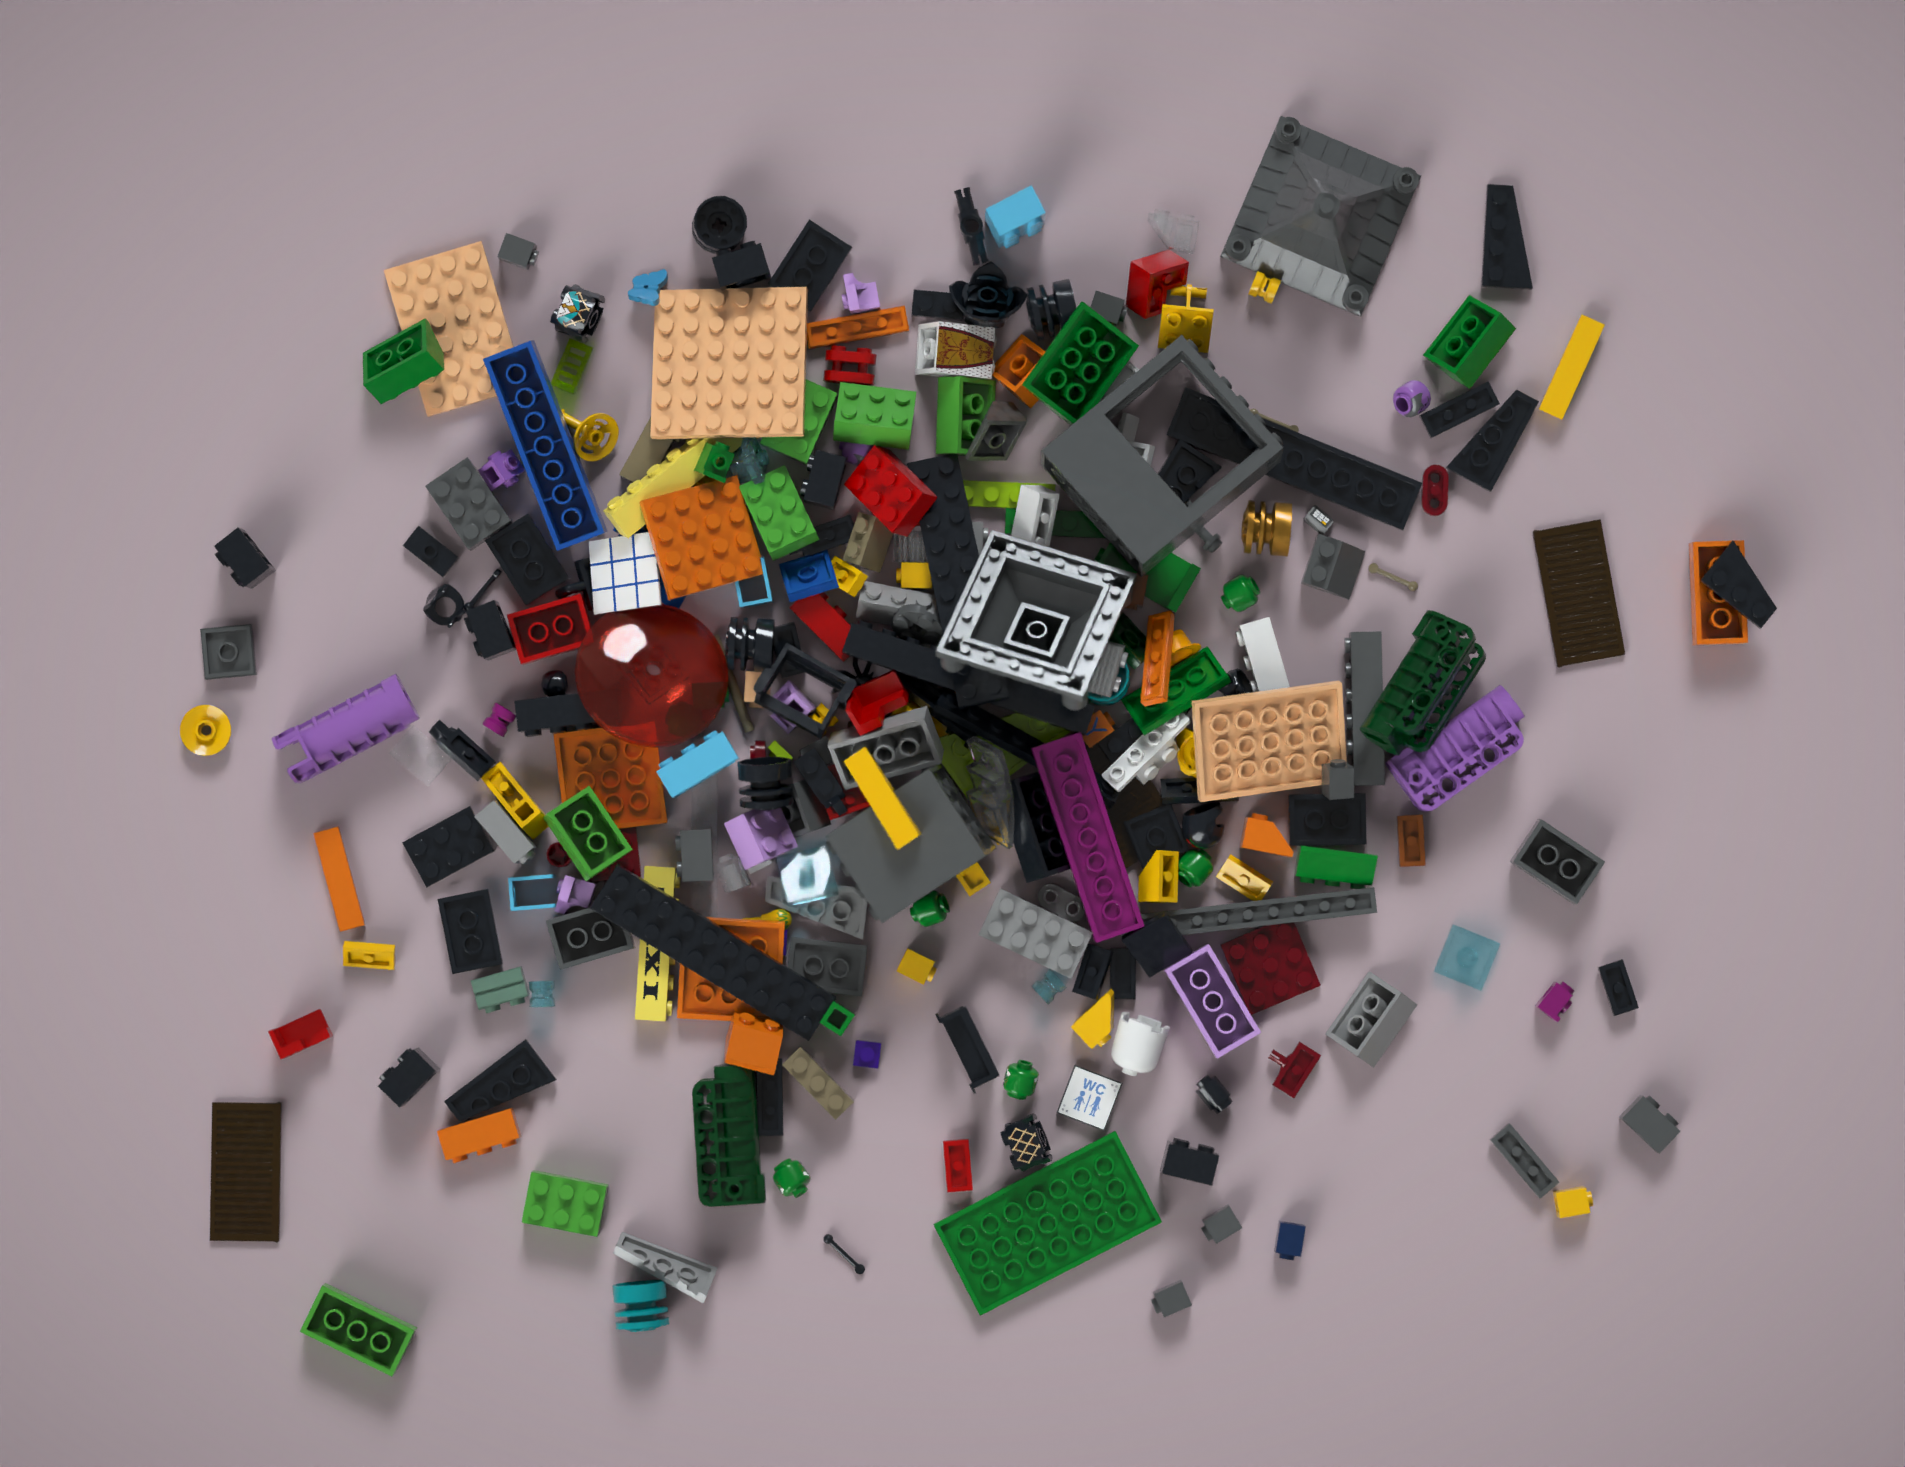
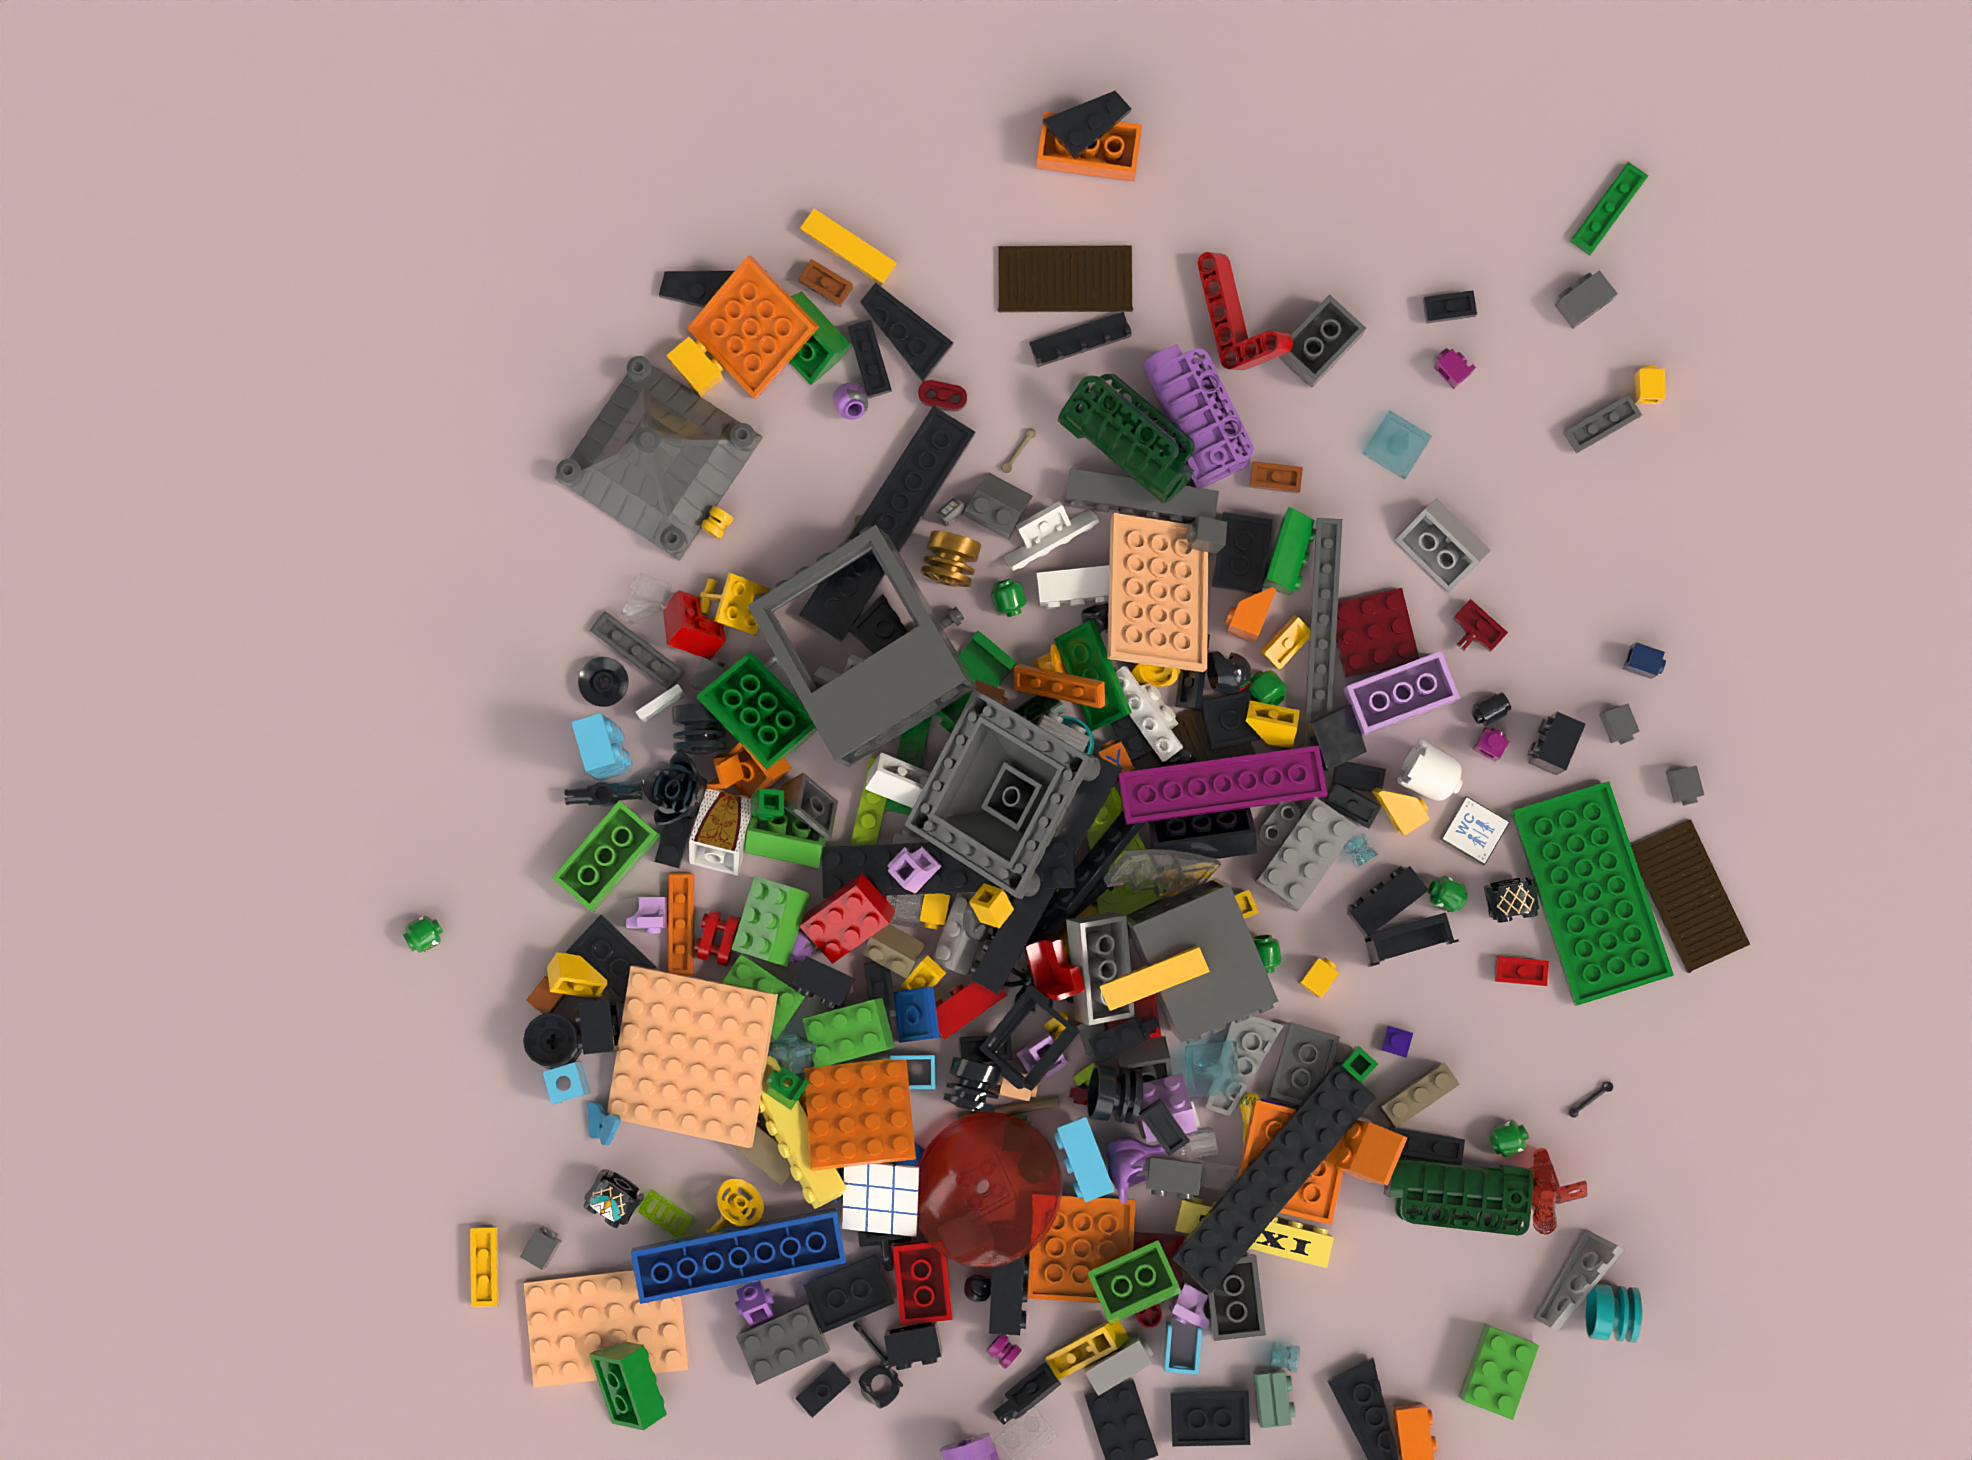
camera: 75 degrees left, 5 degrees down
none -> green head [403,916,443,953]
none -> yellow plate [470,1227,499,1307]
none -> dark orange brick [526,976,567,1014]
none -> medium azure piece [543,1062,591,1105]
none -> yellow slope [547,952,607,999]
none -> bright green brick [552,800,661,912]
none -> black dish [578,657,629,707]
none -> dark grey tile [589,611,685,690]
none -> white tile [636,684,685,722]
none -> yellow brick [666,337,724,397]
none -> orange plate [687,256,819,399]
none -> orange panel [706,754,744,789]
none -> green brick [751,788,784,821]
none -> dark orange plate [798,259,854,307]
none -> lavender brick [887,847,941,893]
none -> yellow brick [969,883,1014,928]
none -> white bracket [1004,501,1099,571]
none -> black hinge [1029,312,1132,368]
none -> medium lavender piece [1106,1137,1166,1204]
none -> black tile [1139,1098,1190,1156]
none -> red beam [1198,252,1293,371]
none -> black brick [1347,866,1429,938]
none -> magenta brick [1473,727,1510,762]
none -> clear red piece [1529,1148,1587,1235]
none -> green tile [1570,162,1648,256]
none -> dark brown window [1631,819,1750,973]

